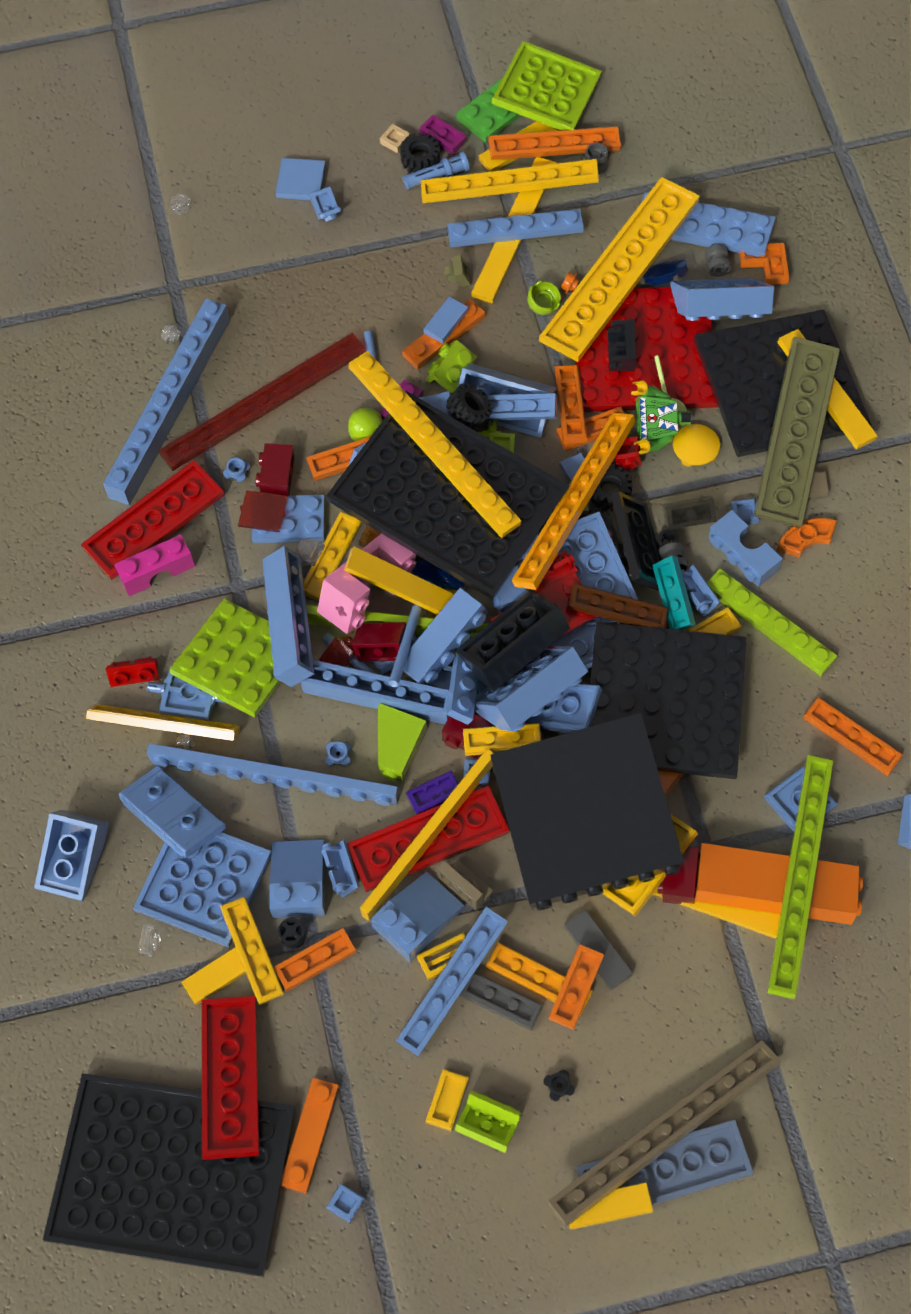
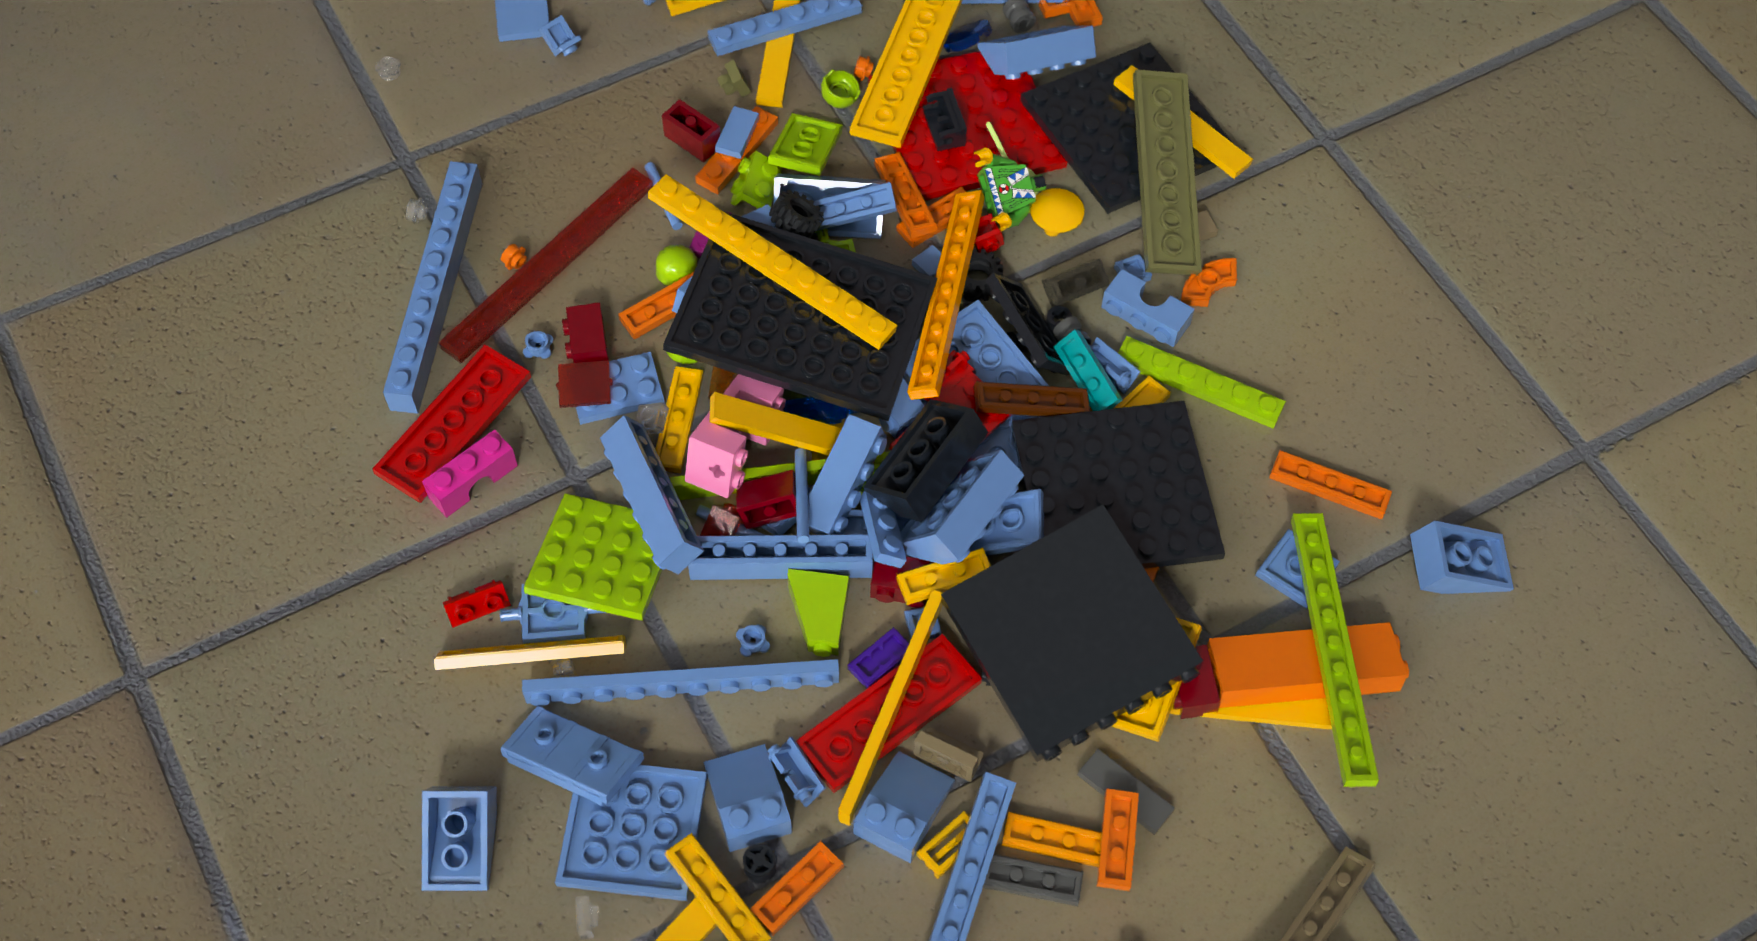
camera: 20 degrees left, 5 degrees down
none -> orange plate [501,244,527,270]
none -> dark red brick [662,99,721,163]
none -> lime tile [768,113,843,176]

